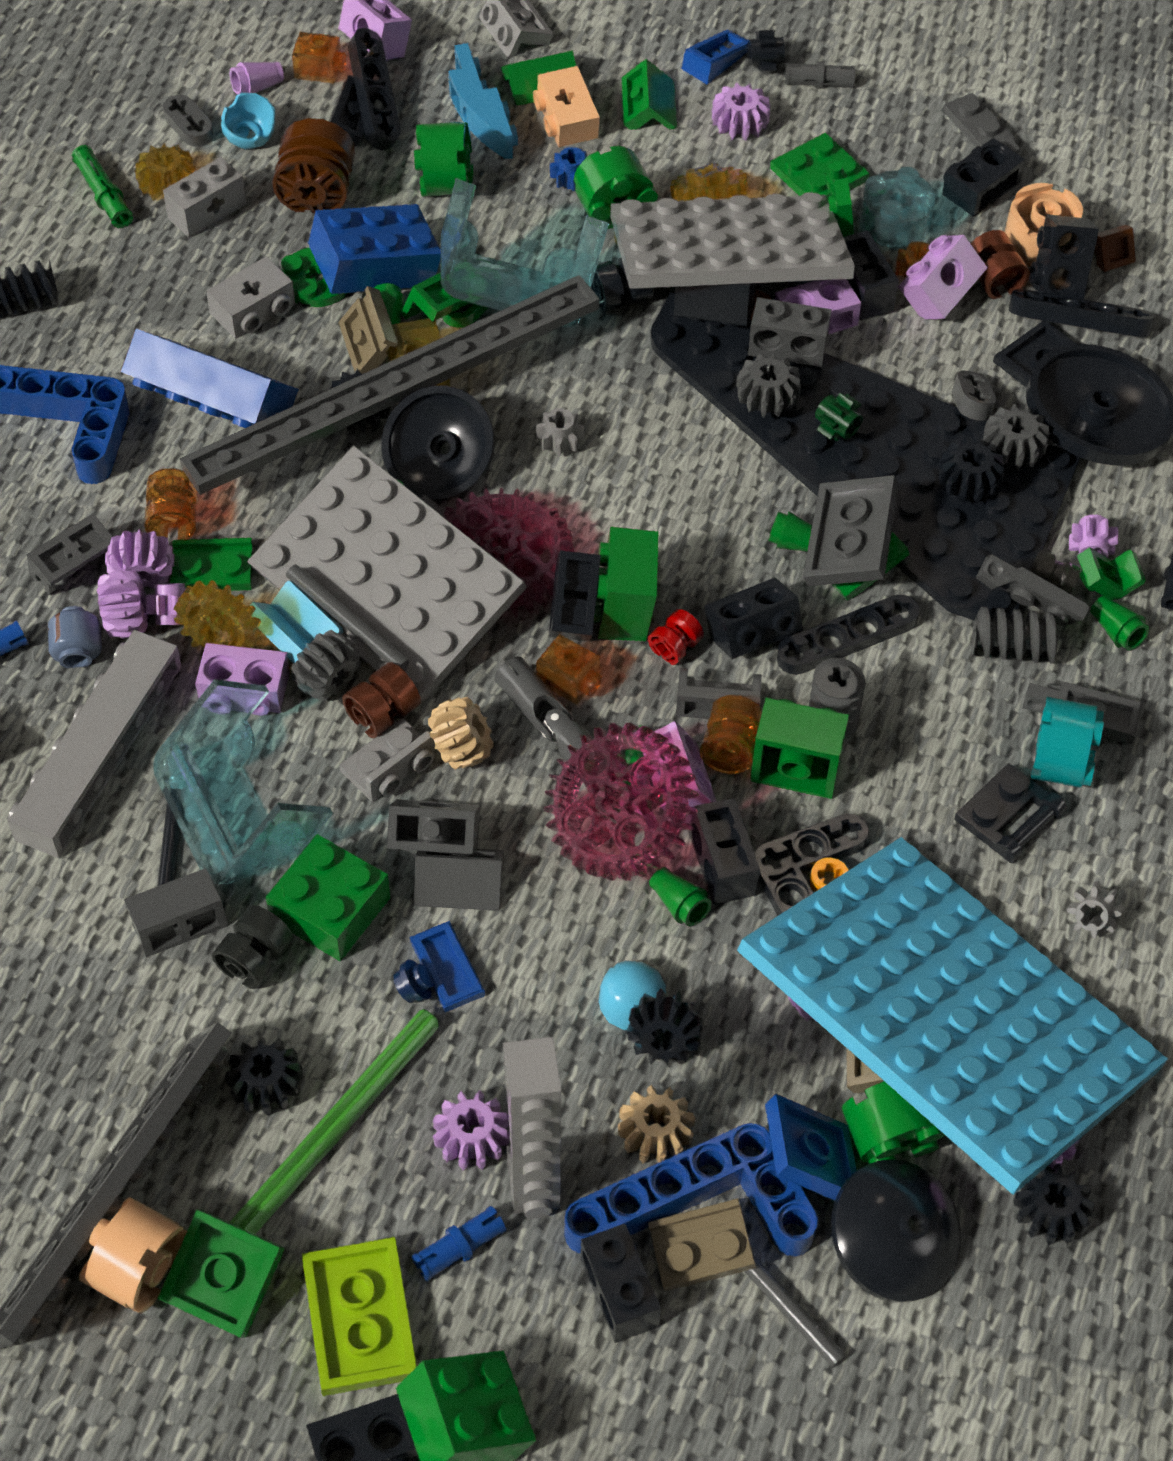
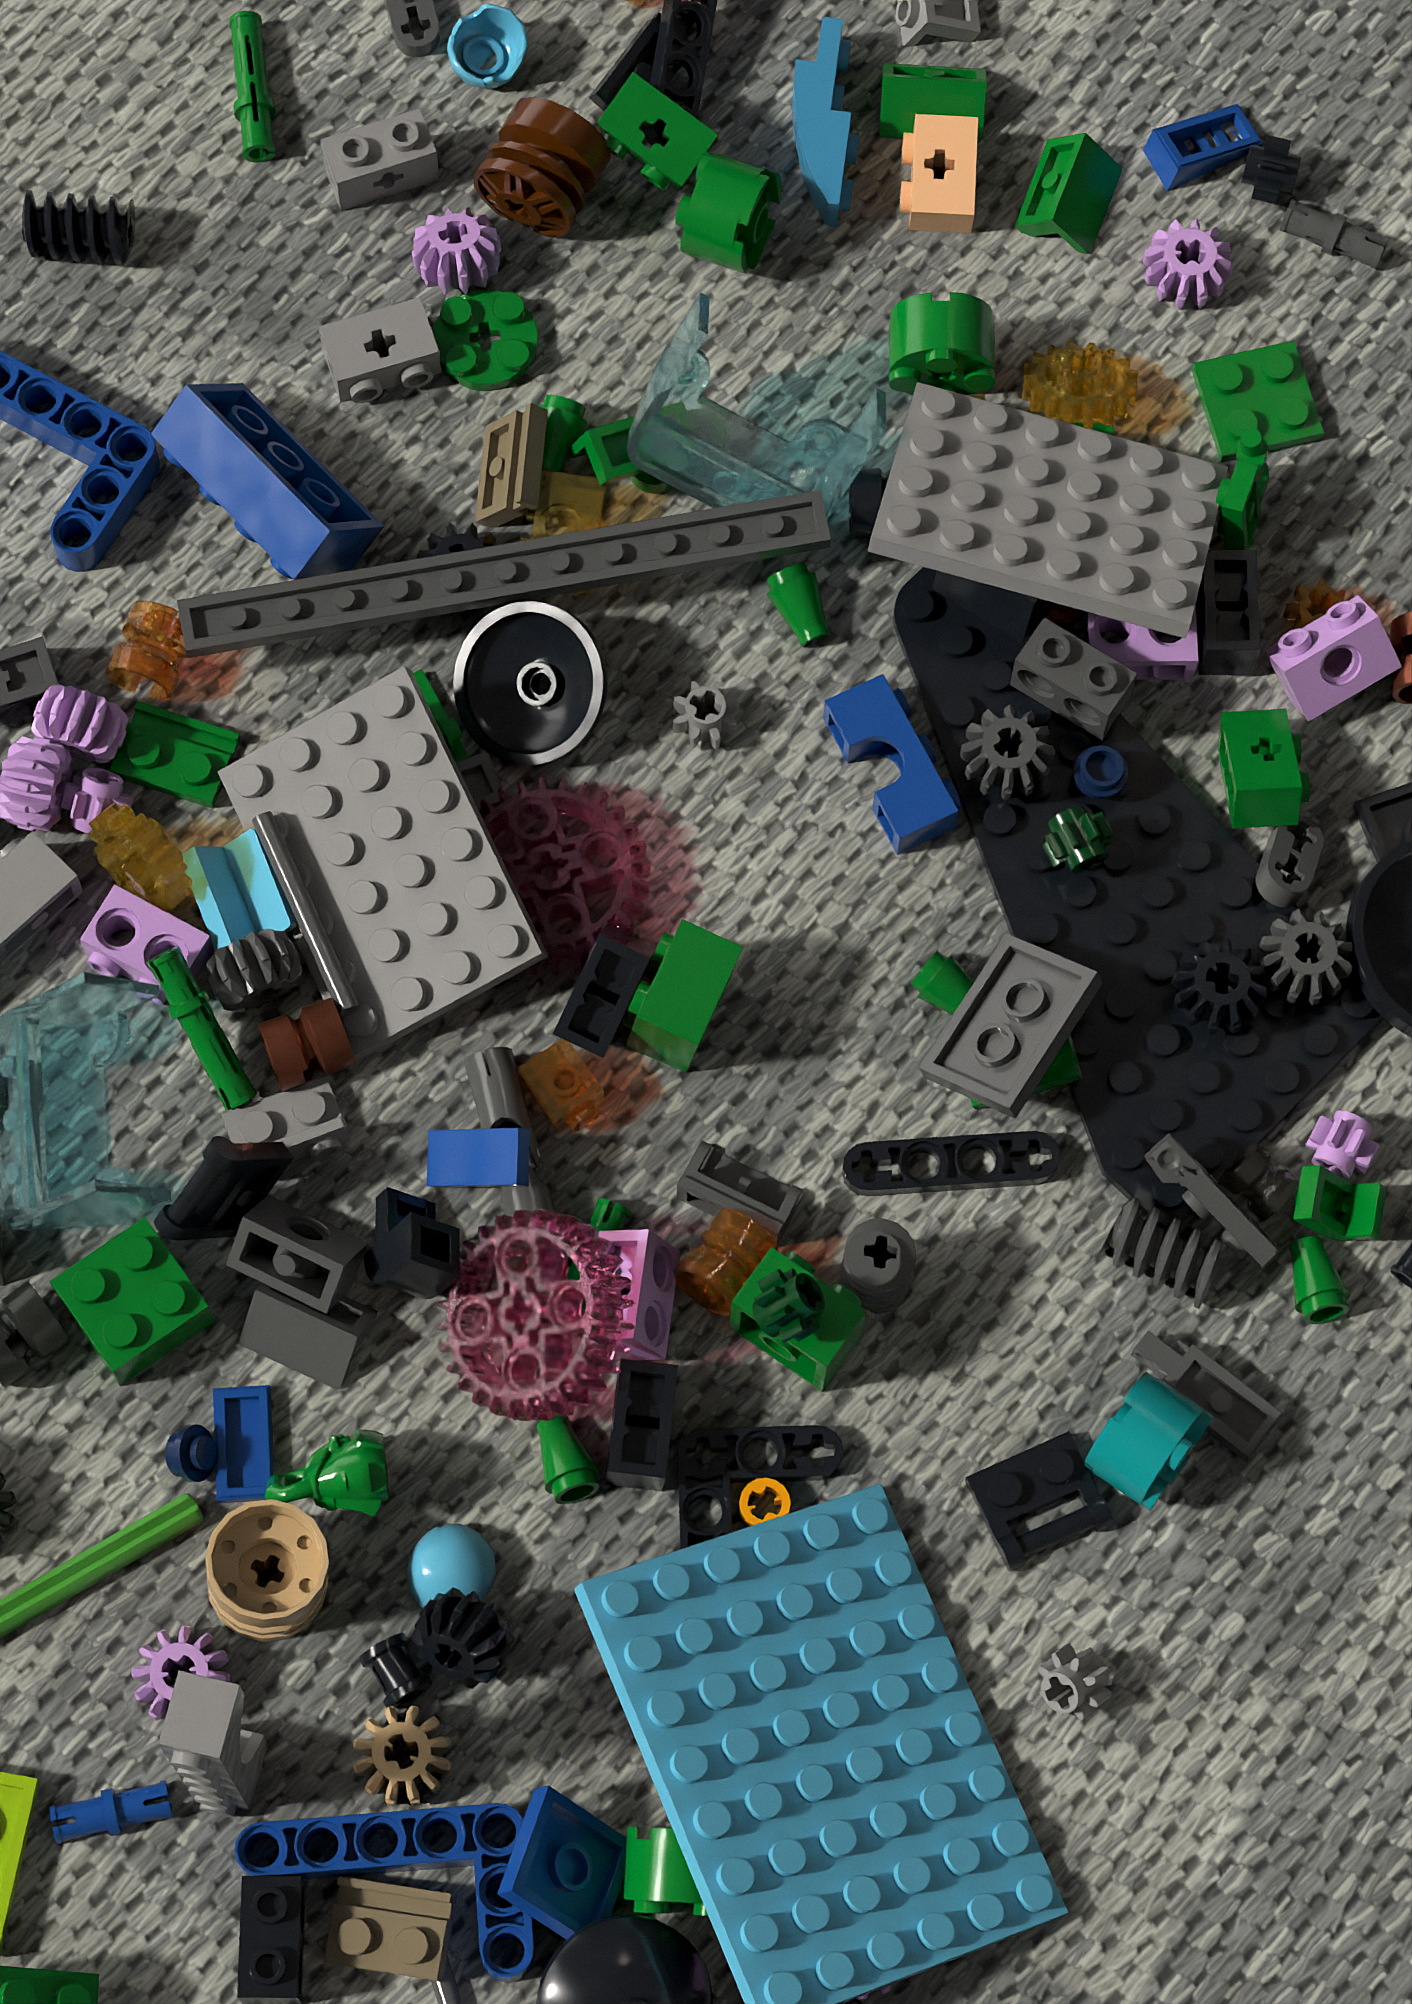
camera: 20 degrees right, 15 degrees up
clear yellow gear [135,142,196,201] -> none
blue brick [308,204,442,294] -> none
tan gear [428,697,493,769] -> none
blue gear [550,147,587,191] -> none
red wheel [648,609,704,665] -> none
black brick [704,577,803,659] -> none
clear light blue brick [859,167,935,250] -> none
none -> green pin [147,946,258,1111]
none -> black plate [154,1136,294,1241]
none -> tan wheel [205,1499,329,1642]
none -> green piece [265,1429,389,1517]
none -> black bush [359,1633,433,1709]
none -> black brick [364,1187,460,1299]
none -> lavender gear [412,207,501,295]
none -> blue tile [427,1128,530,1188]
none -> green brick [595,72,718,191]
none -> dark green gear [752,1268,825,1343]
none -> green cone [766,563,831,647]
none -> blue arch [823,674,961,855]
none -> dark blue plate [1073,745,1128,799]
none -> green brick [1218,709,1310,829]

